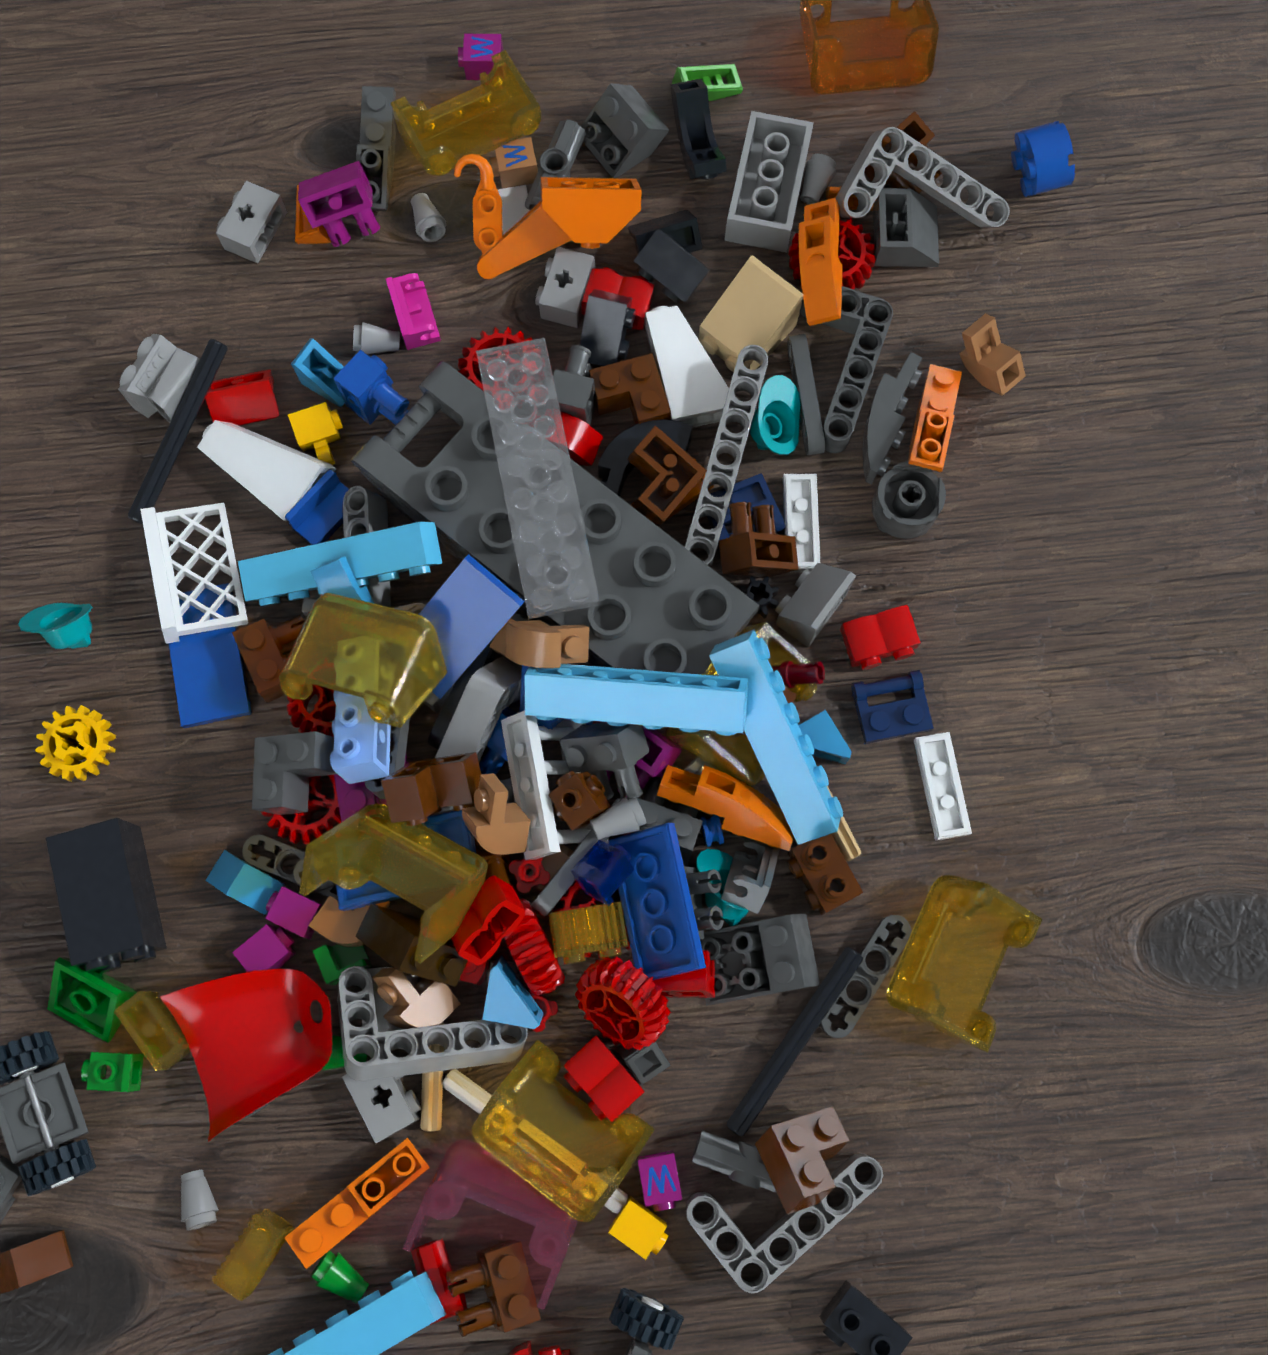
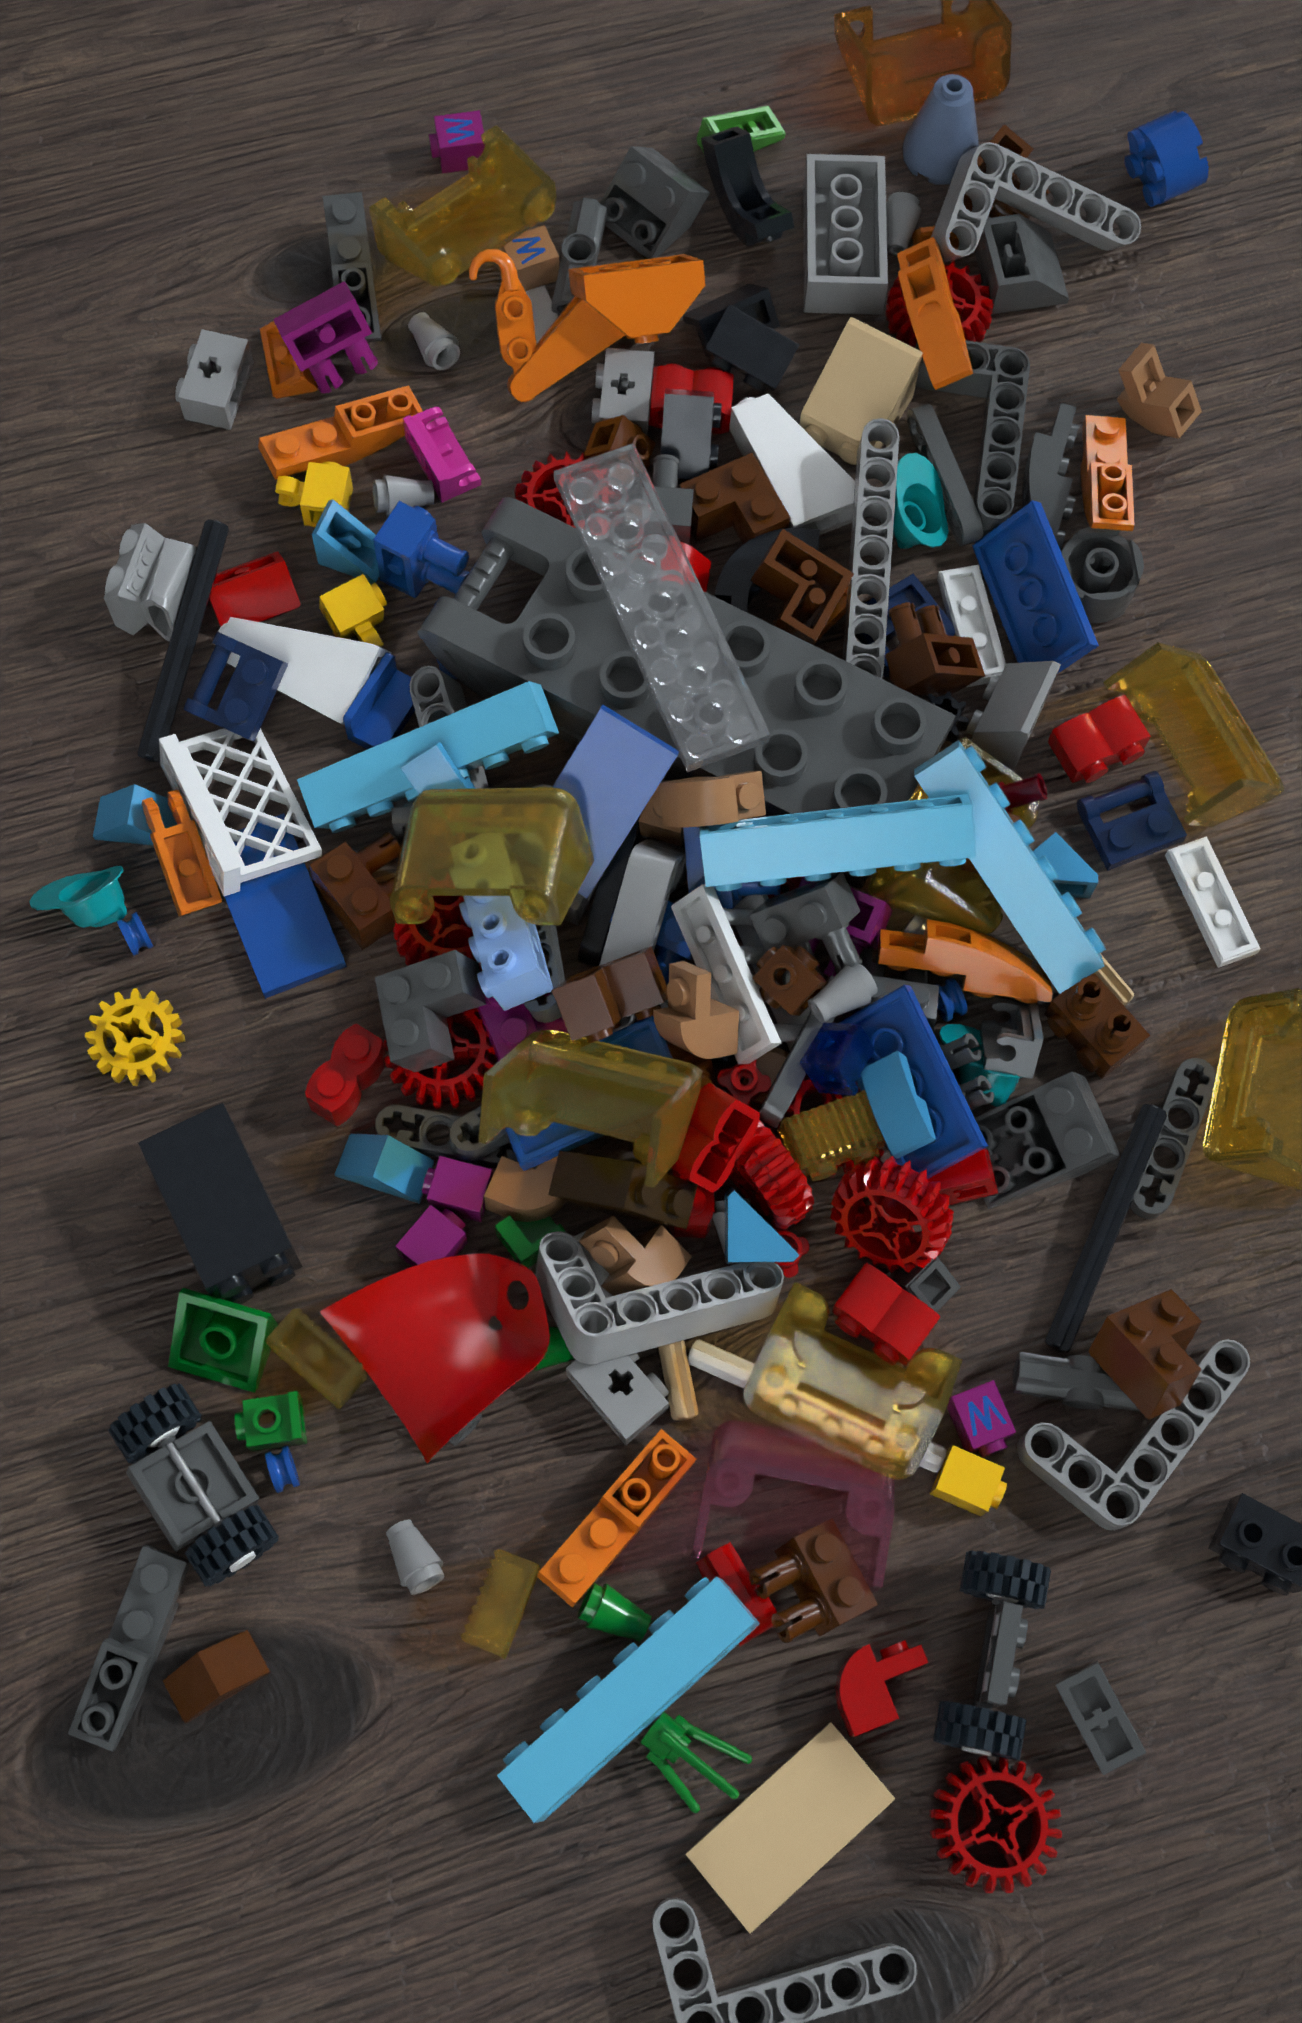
camera: 15 degrees left, 5 degrees down
none -> dark azure slope [93,784,178,846]
none -> blue bush [116,912,154,956]
none -> orange hinge [142,790,222,917]
none -> dark blue plate [183,631,288,741]
none -> orange slope [258,385,423,480]
none -> blue bush [265,1446,300,1493]
none -> yellow brick [275,461,353,527]
none -> red brick [305,1023,387,1126]
none -> reddish brown brick [584,415,656,483]
none -> dark azure slope [860,1050,936,1159]
none -> sand blue cone [902,74,979,185]
none -> blue tile [972,500,1099,674]
none -> clear yellow windscreen [1103,642,1284,827]

